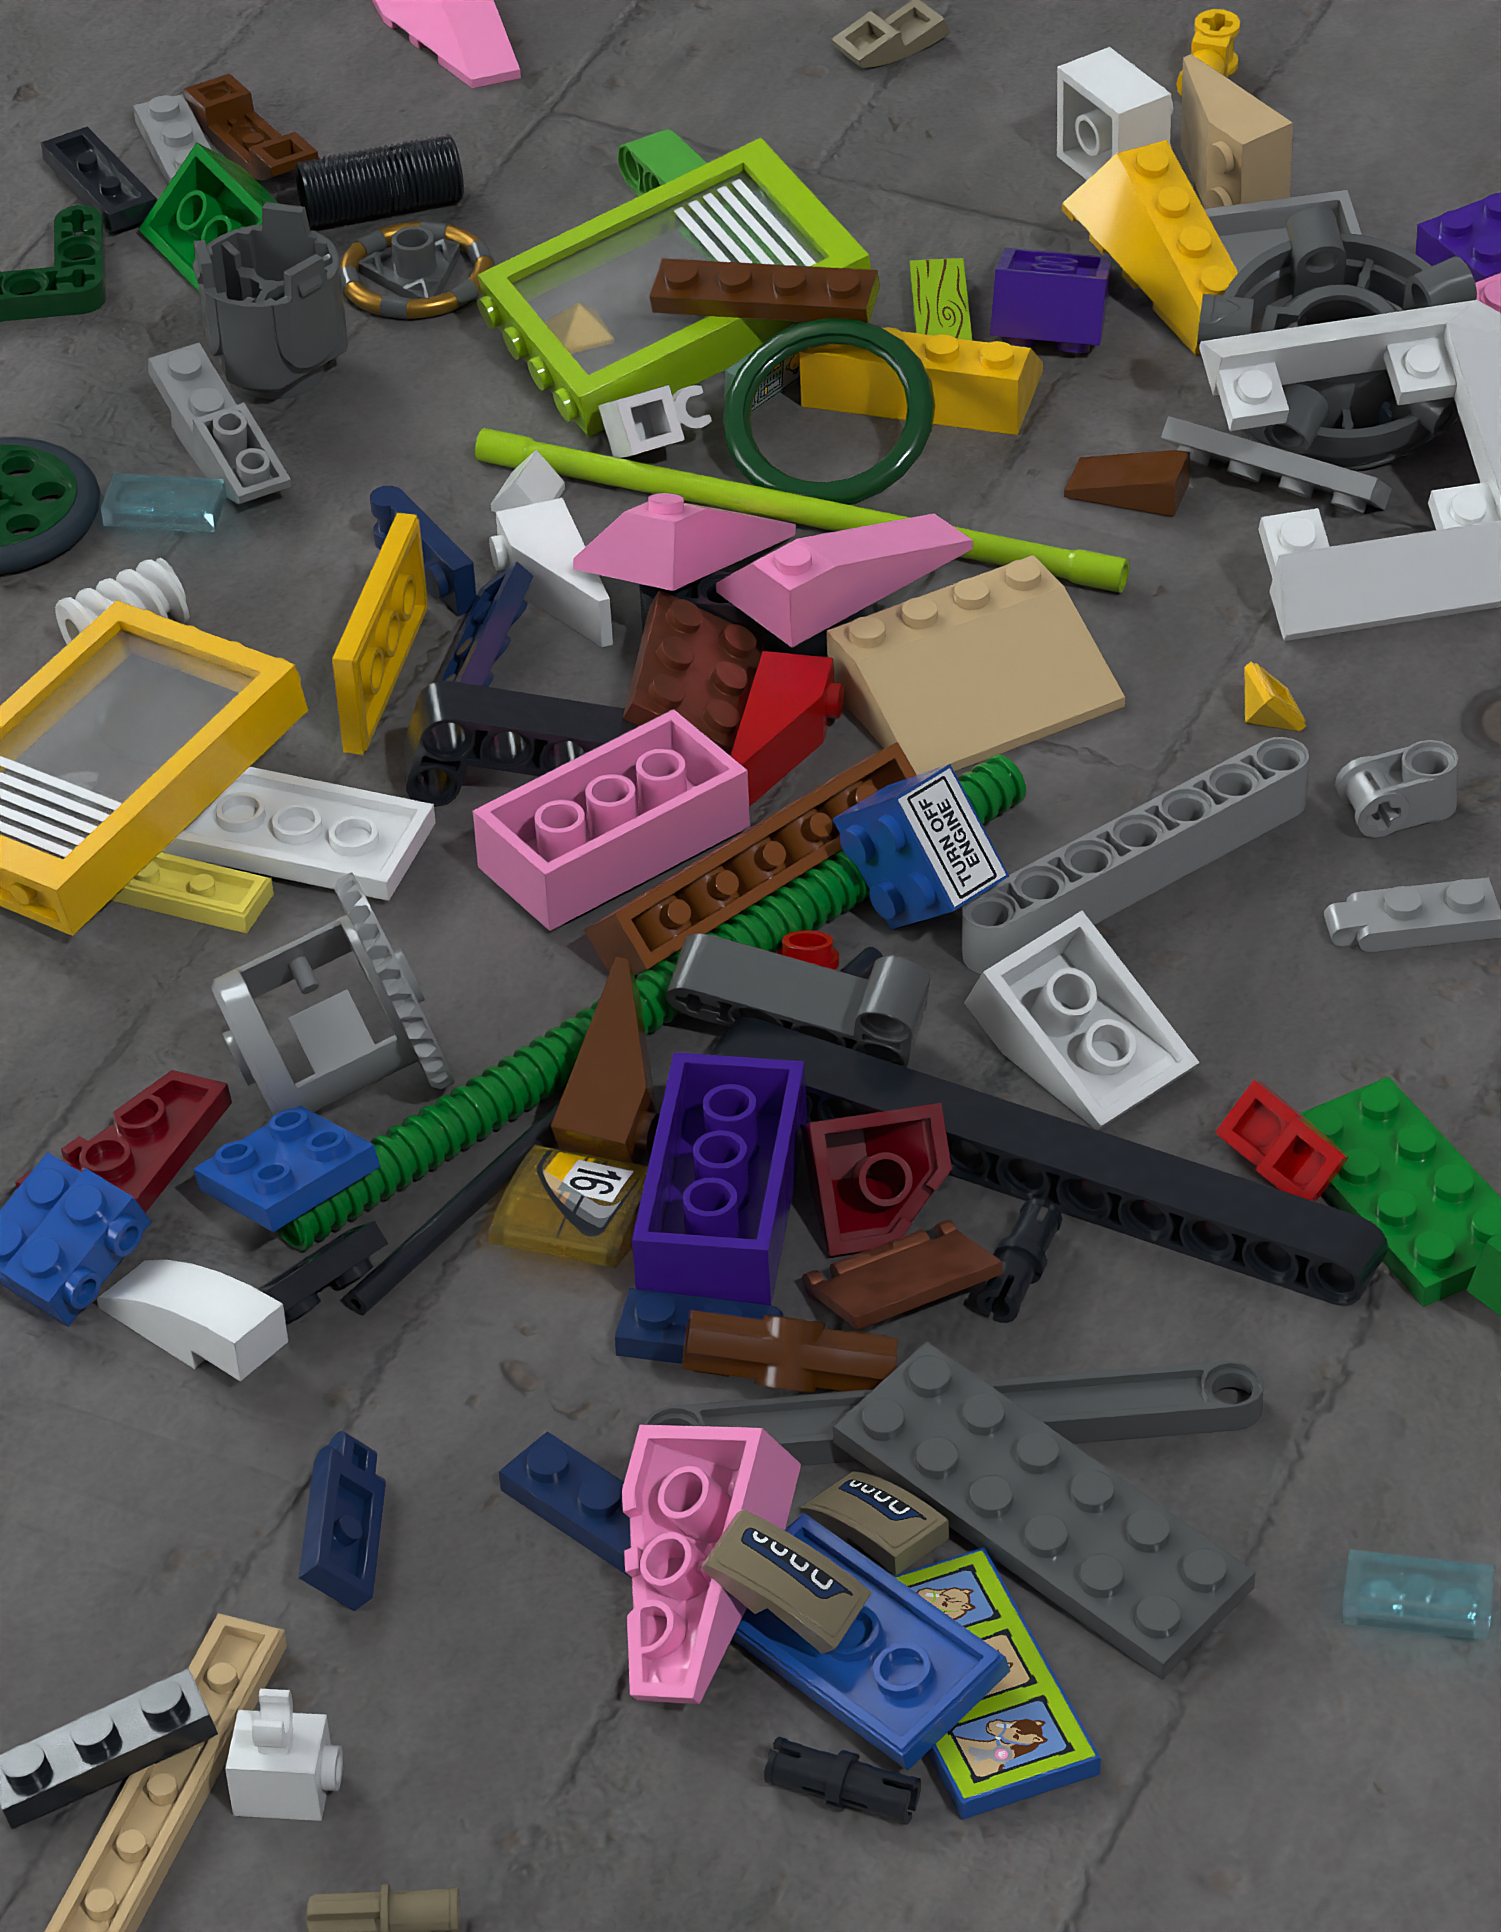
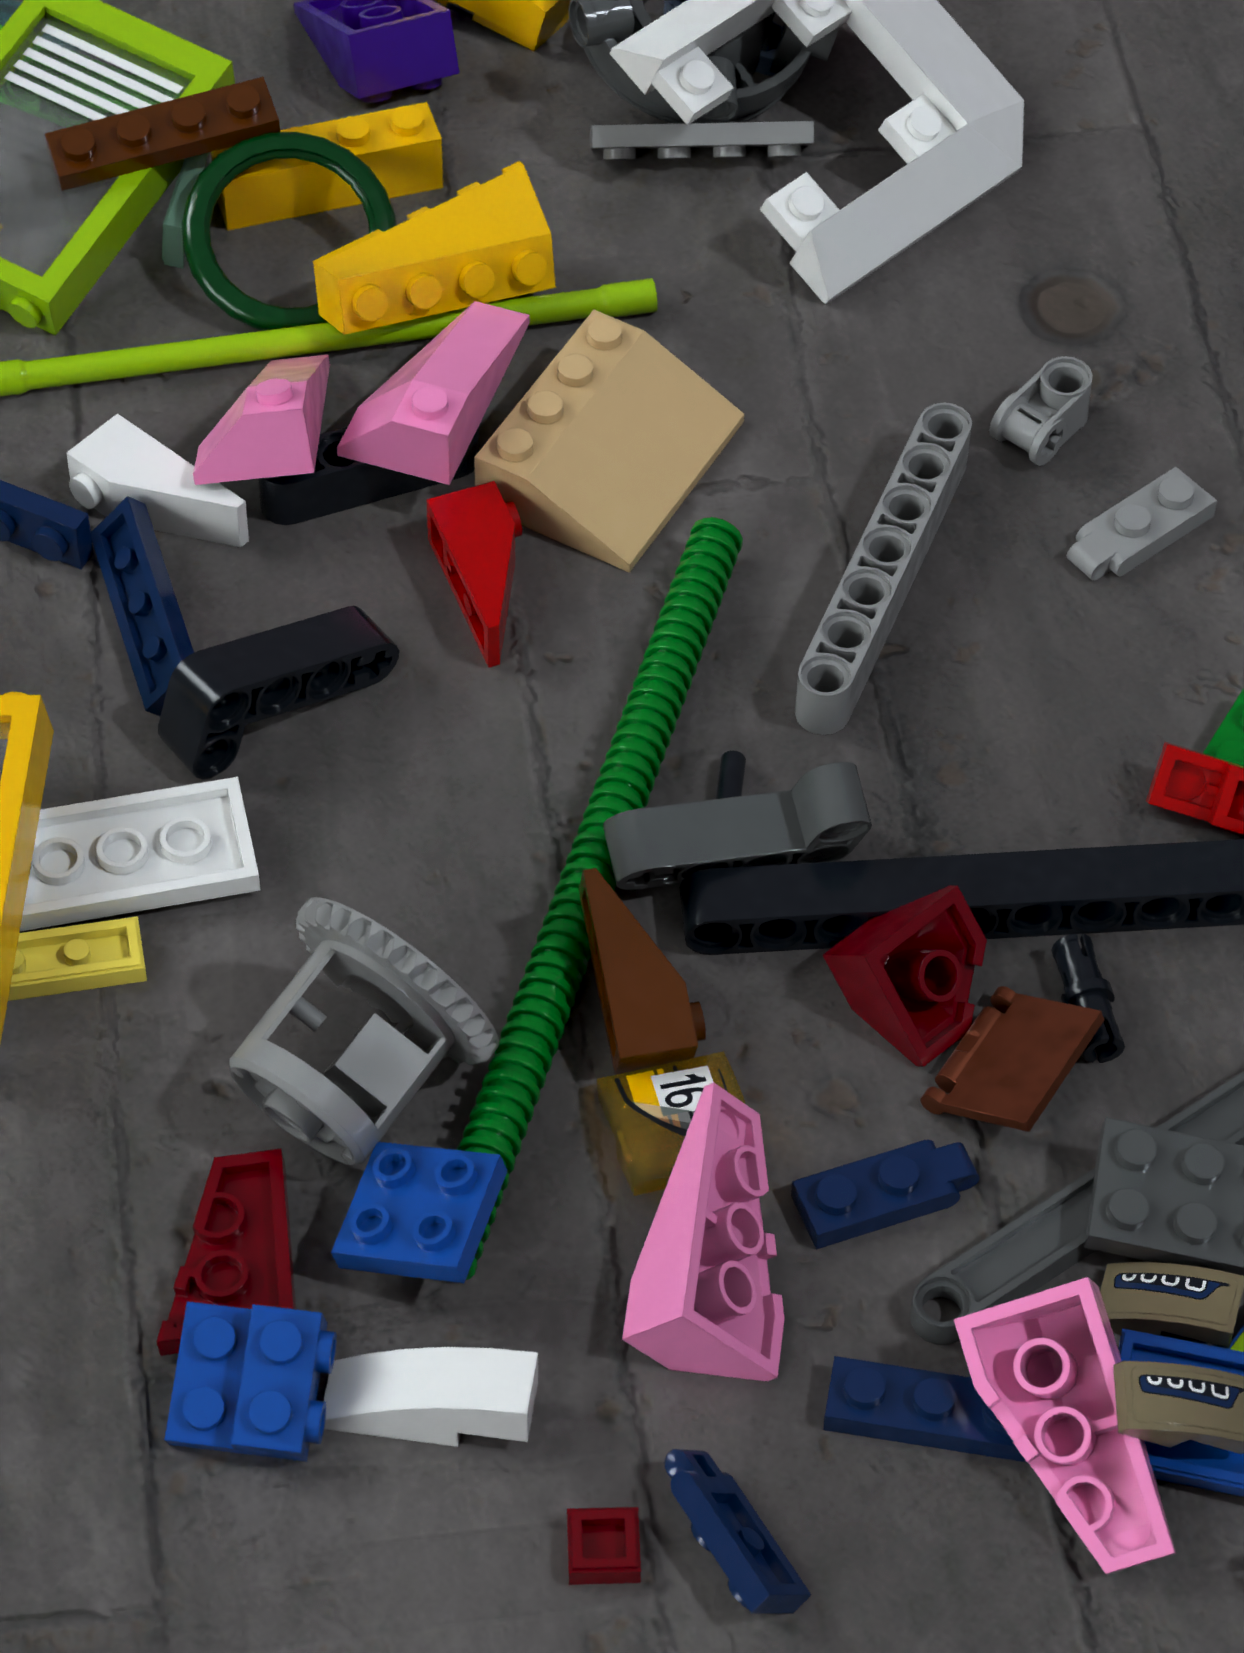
camera: 35 degrees left, 10 degrees up
black plate [258,1221,388,1322] -> none
yellow tile [332,513,428,755] -> none
black piece [345,1100,561,1315] -> none
bright pink brick [473,709,750,931] -> none
white slope [491,450,565,512] -> none
dark orange brick [584,742,917,975] -> none
white brick [598,385,712,458] -> none
copper plate [623,590,766,755] -> none
dark purple brick [632,1052,807,1305] -> none
reddish brown piece [682,1309,898,1393] -> none
red plate [776,930,839,970] -> none
brick [832,764,1009,929] -> none
lime tile [909,258,972,340] -> none
white slope [964,911,1200,1130] -> none
reddish brown slope [1064,450,1190,516] -> none
yellow slope [1244,661,1306,732] -> none
none -> yellow wedge [313,161,556,335]
none -> dark red tile [567,1507,641,1585]
none -> bright pink wedge [622,1082,785,1381]

